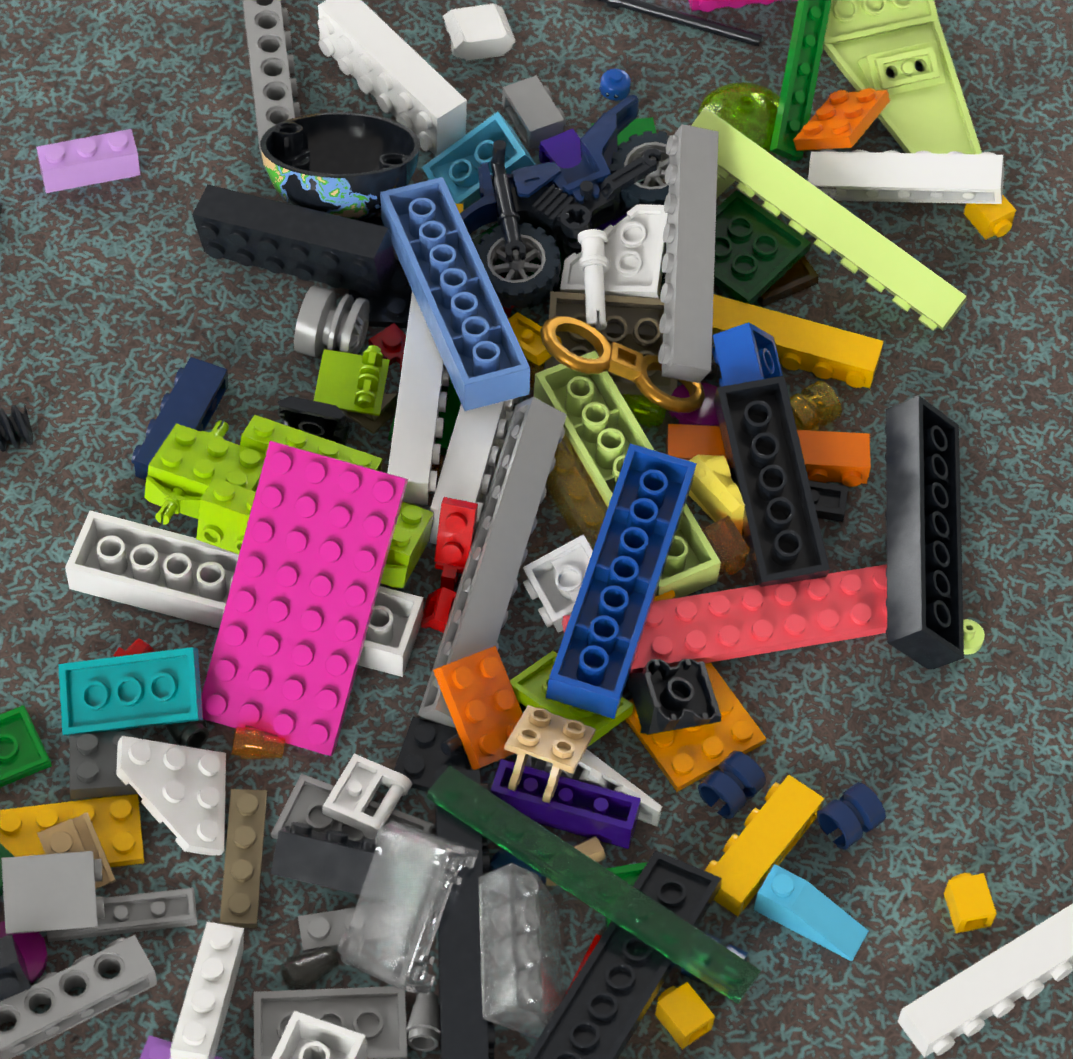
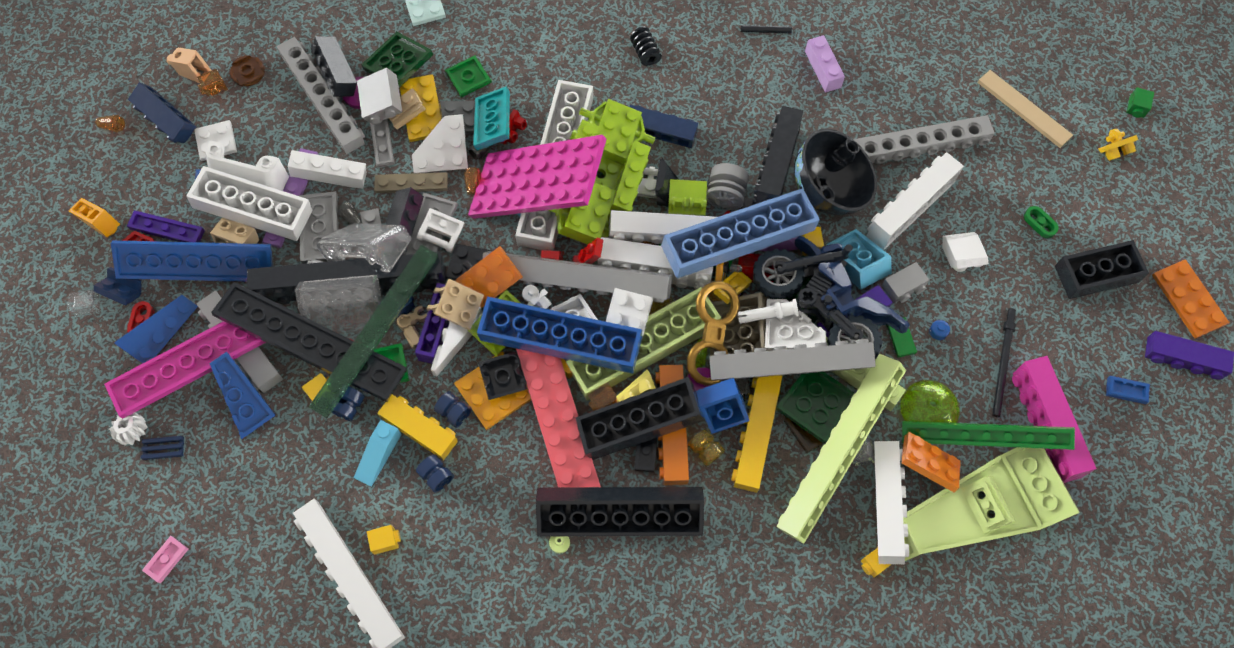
camera: 90 degrees right, 10 degrees up
none -> white hips [522,285,552,309]
none -> white plate [606,288,653,336]

